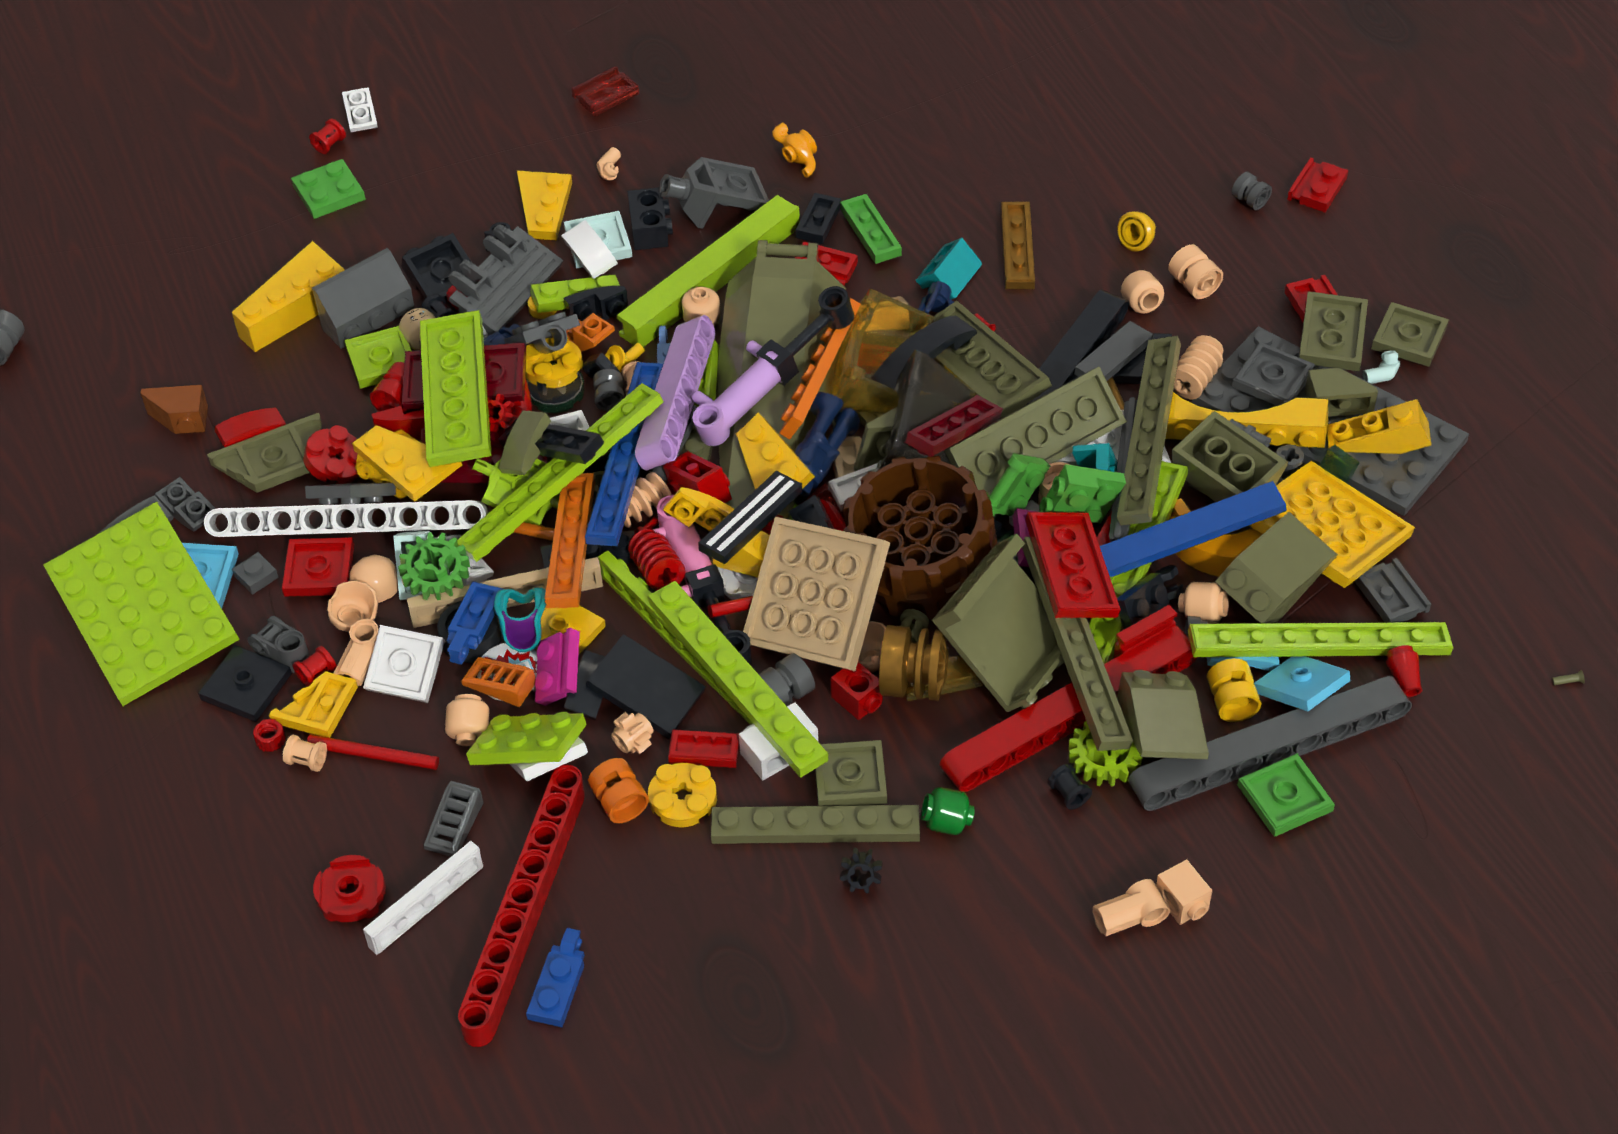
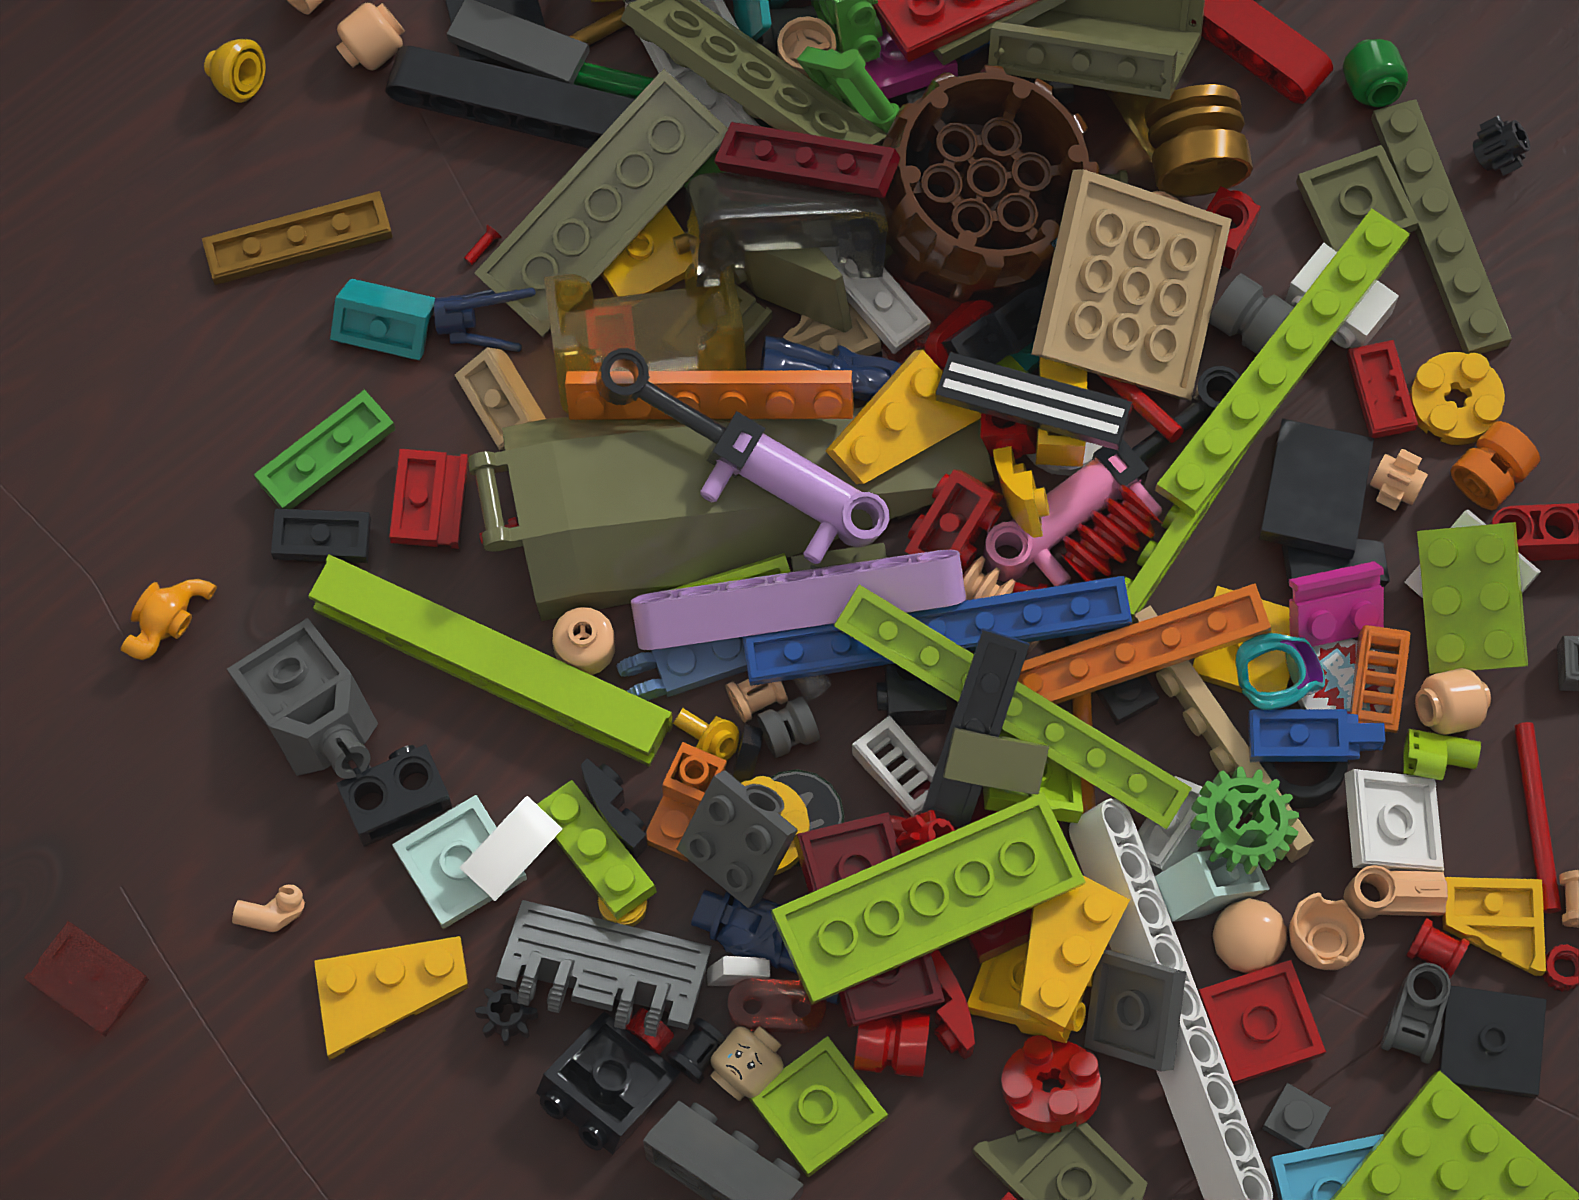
camera: 110 degrees left, 20 degrees up
black slope [867,315,977,403] -> none
none -> lime piece [1403,729,1481,781]

